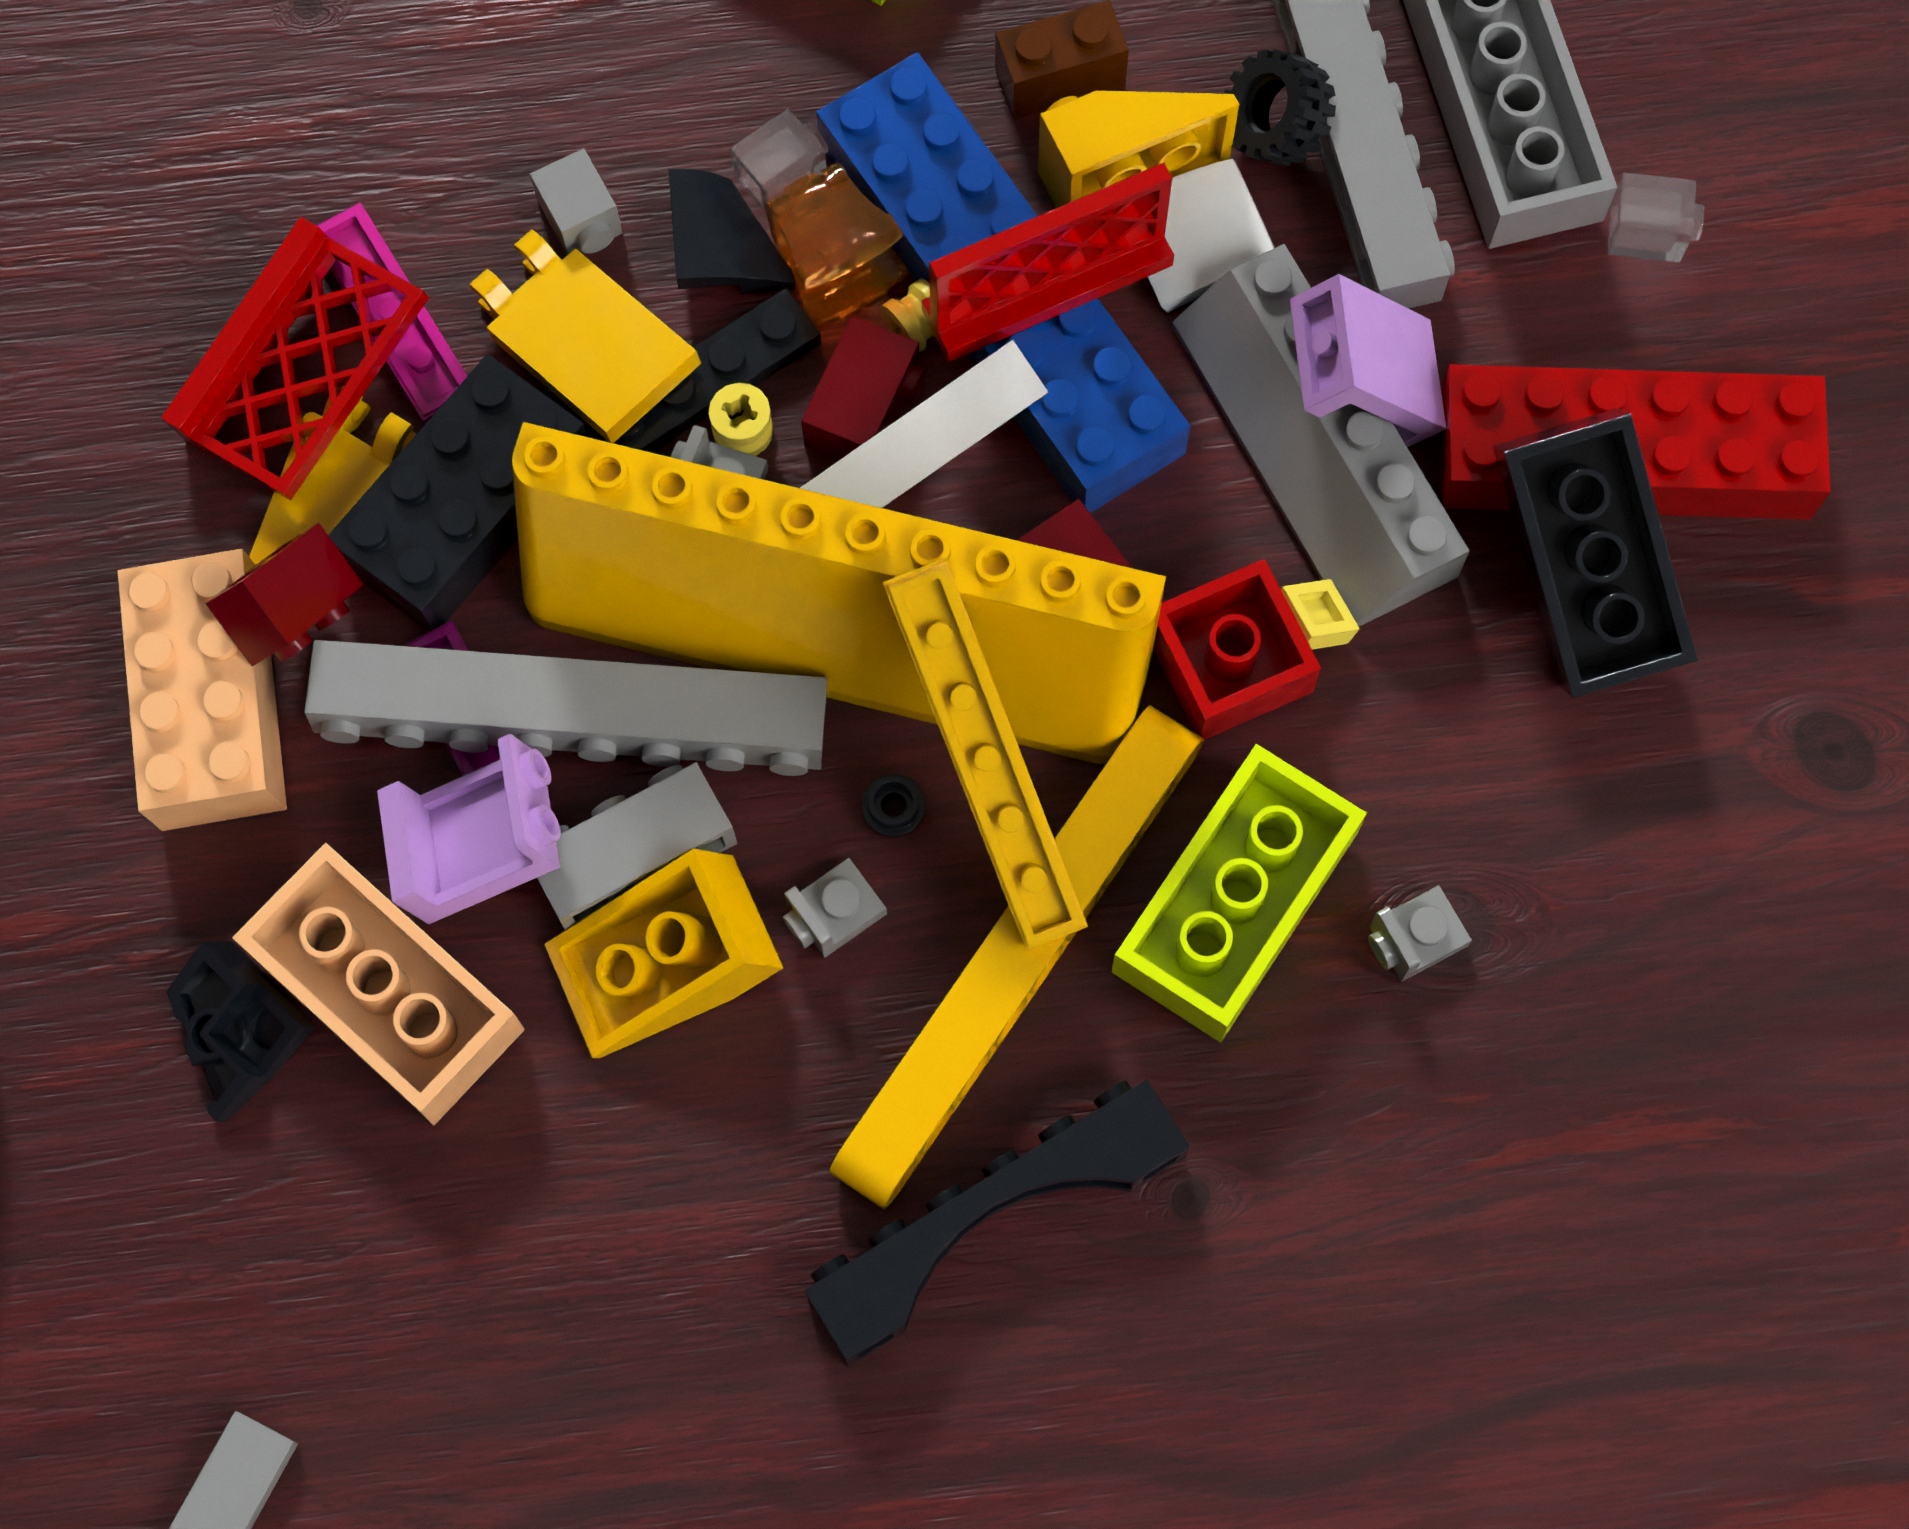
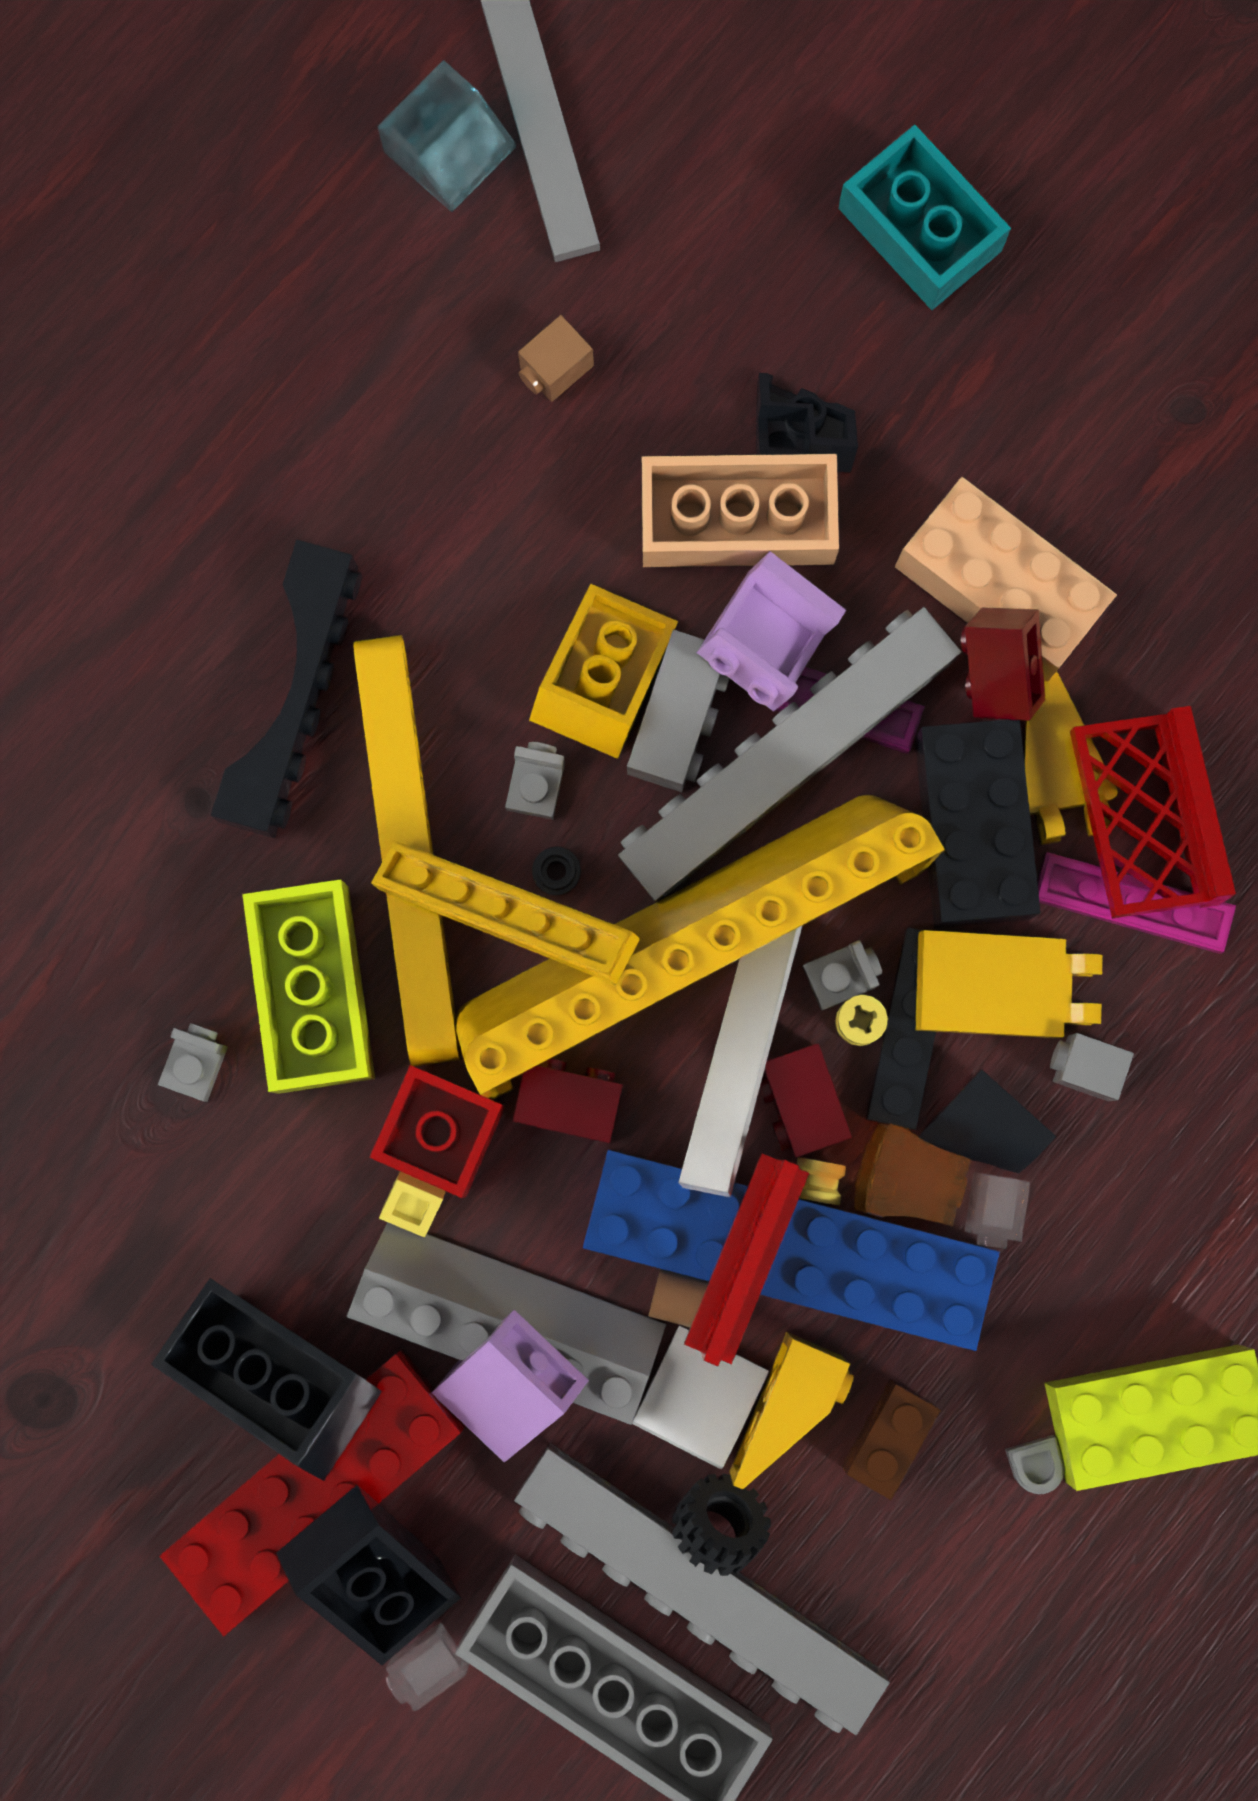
camera: 140 degrees right, 10 degrees up
none -> black brick [276,1485,461,1665]
none -> medium nougat brick [518,315,594,402]
none -> medium nougat brick [648,1269,709,1327]

